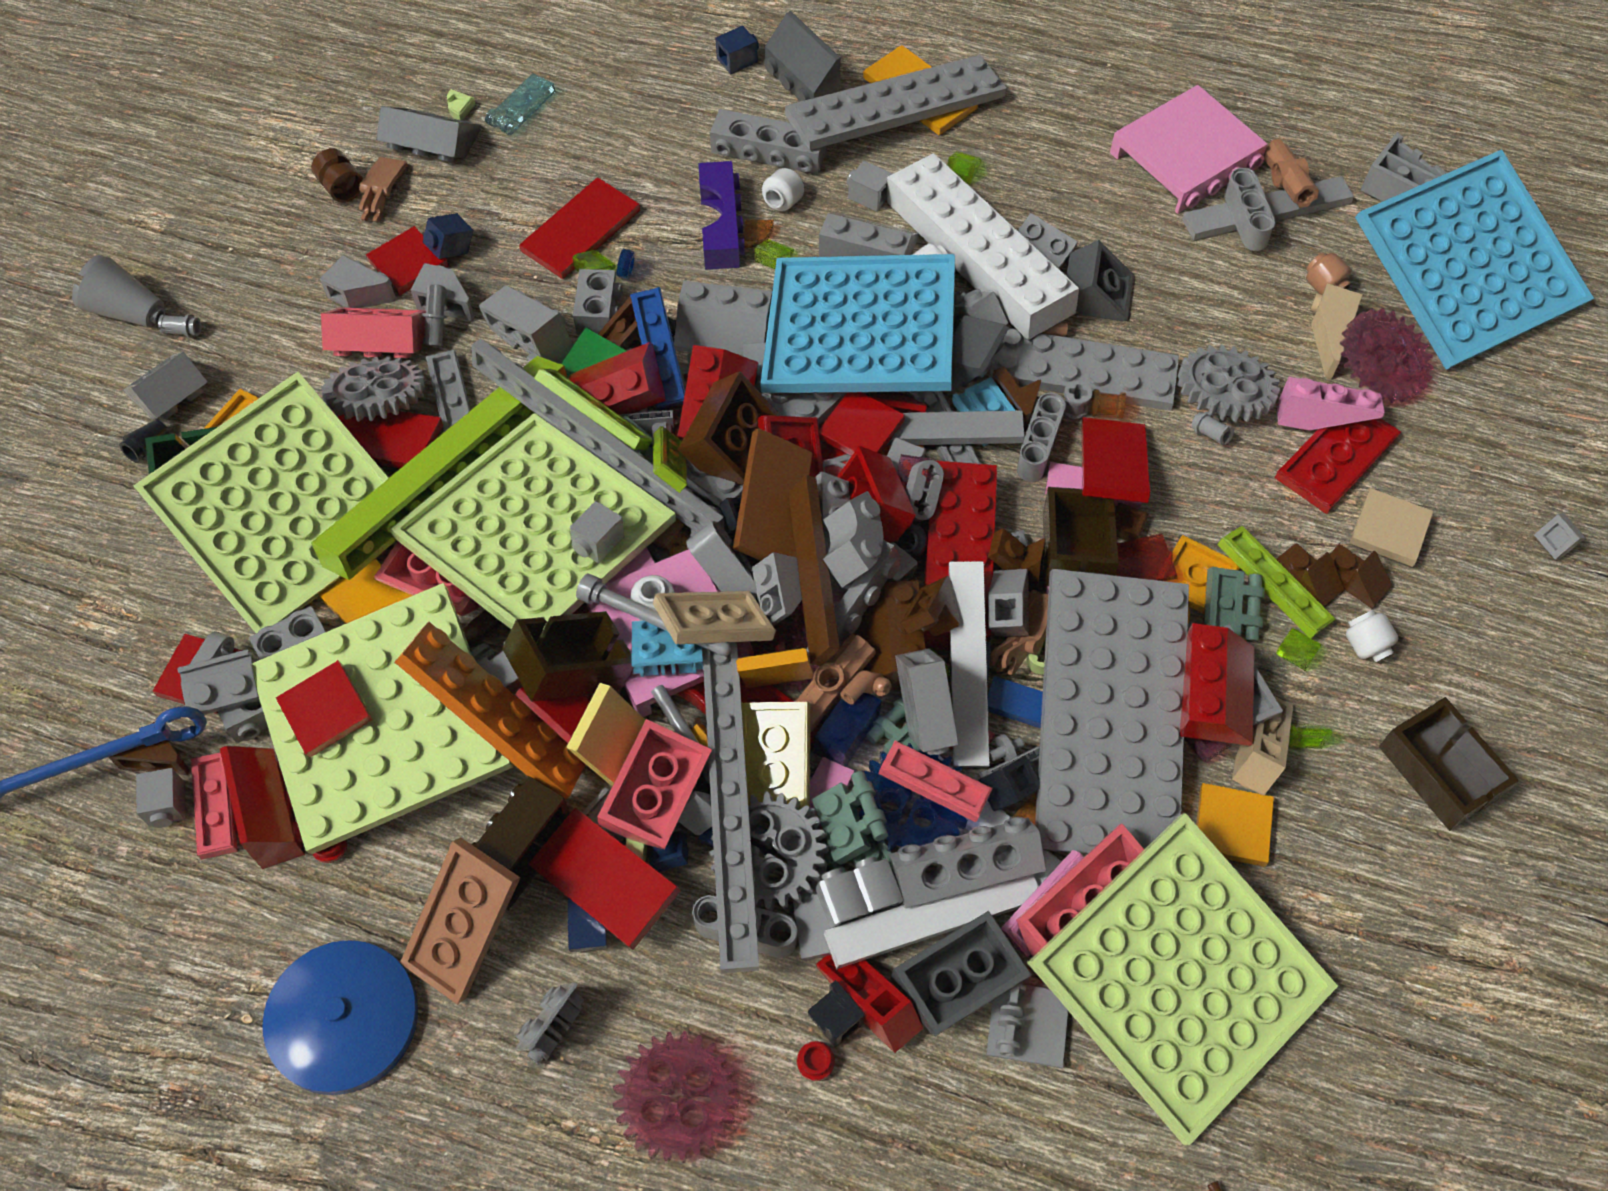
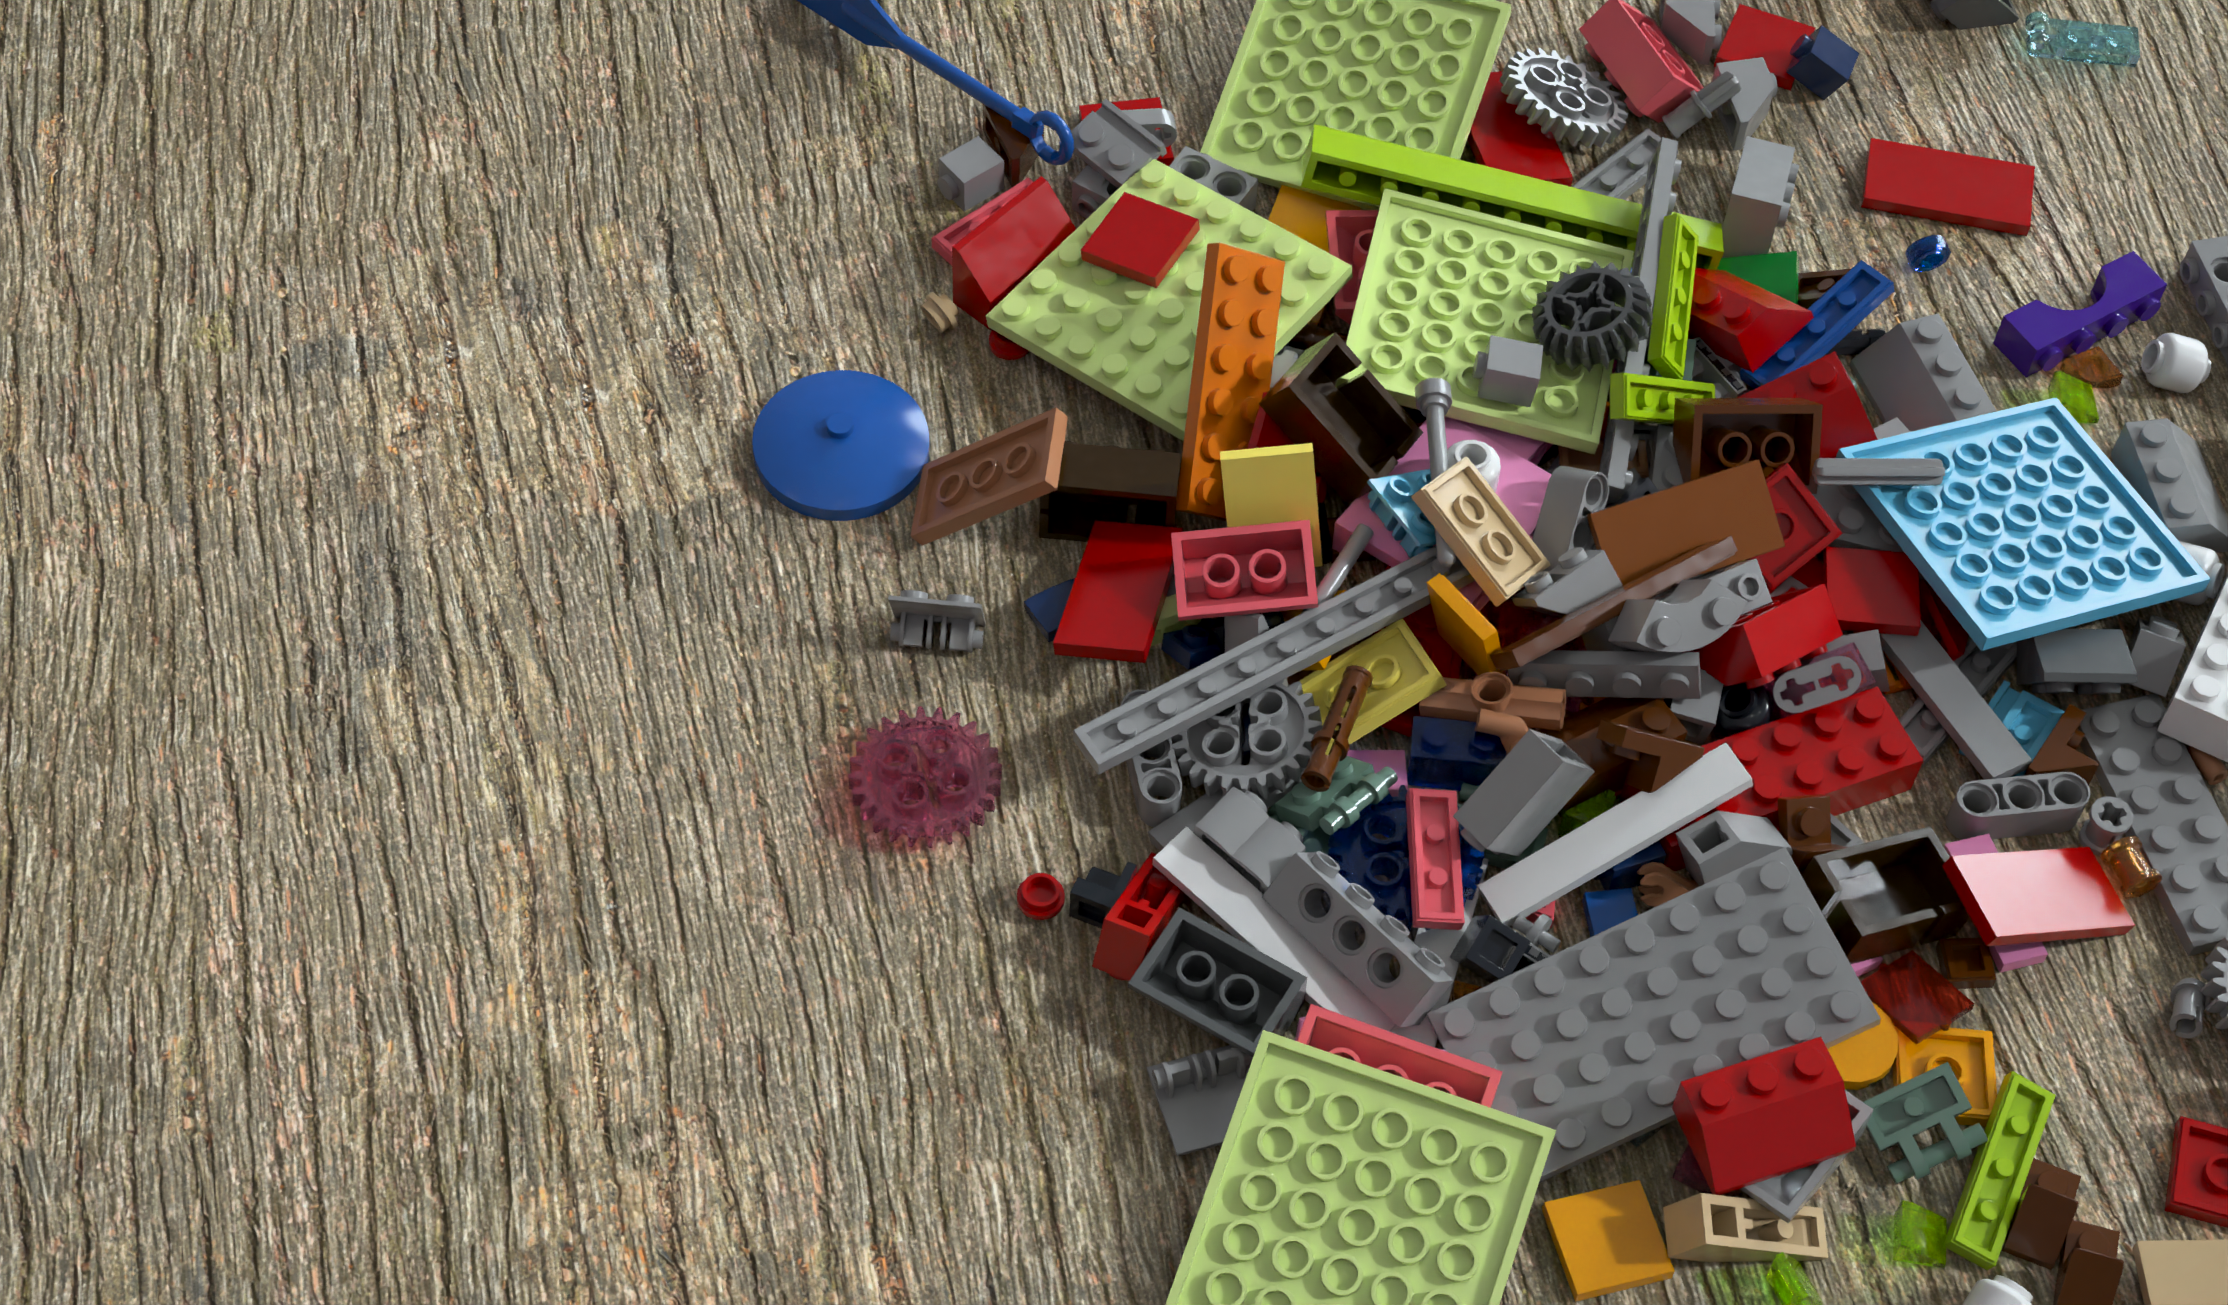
camera: 60 degrees right, 5 degrees down
clear neon green slope [573,250,616,272] -> none
light grey brick [573,269,622,335] -> none
none -> tan plate [920,292,959,333]
none -> reddish brown pin [1301,665,1373,792]
none -> dark grey gear [1532,261,1653,372]
none -> light grey axle [1812,458,1945,486]

